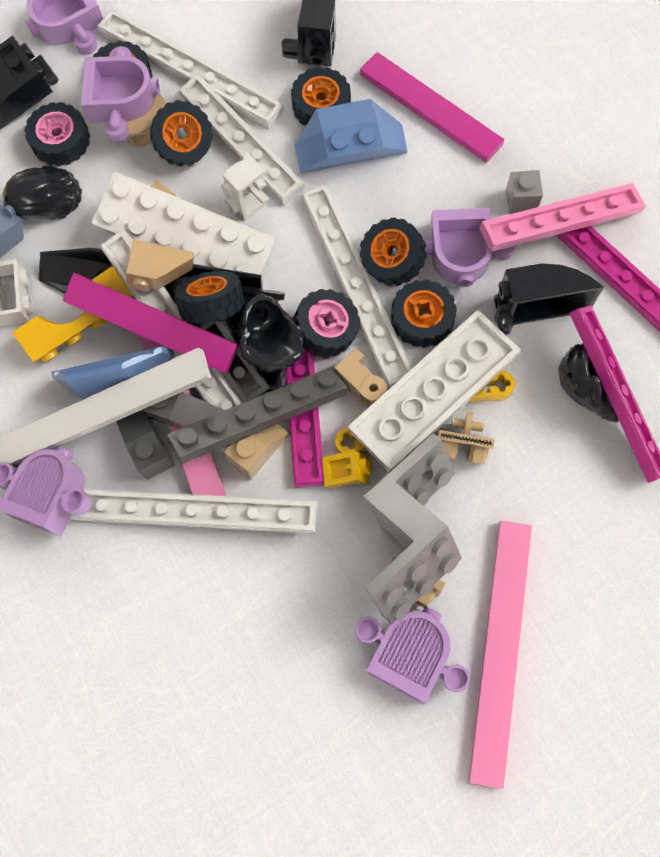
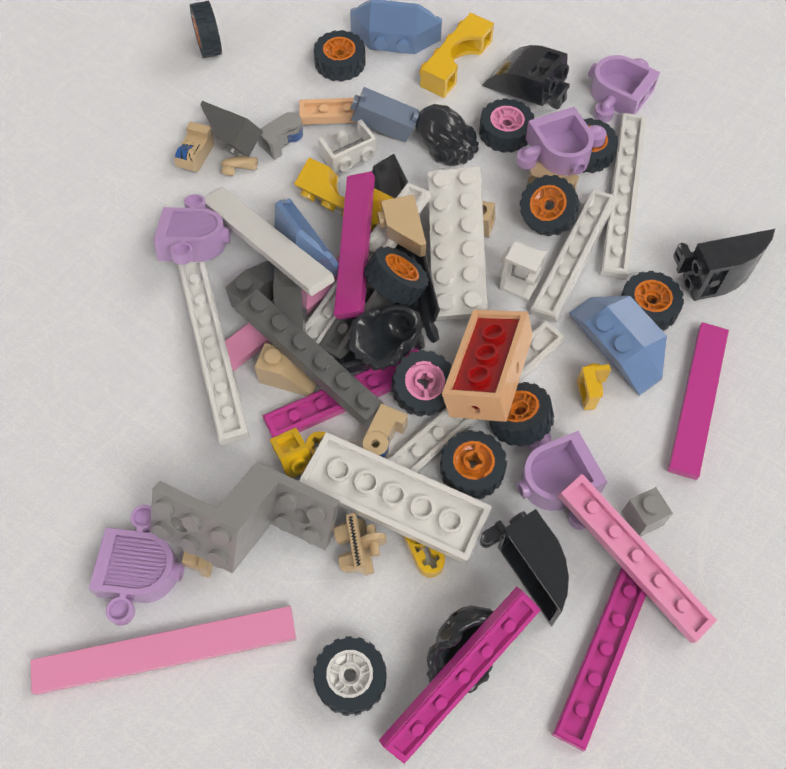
camera: 65 degrees right, 10 degrees down
none -> black wheel [313,636,387,716]
none -> brick [442,310,533,422]
none -> yellow bracket [577,363,611,410]

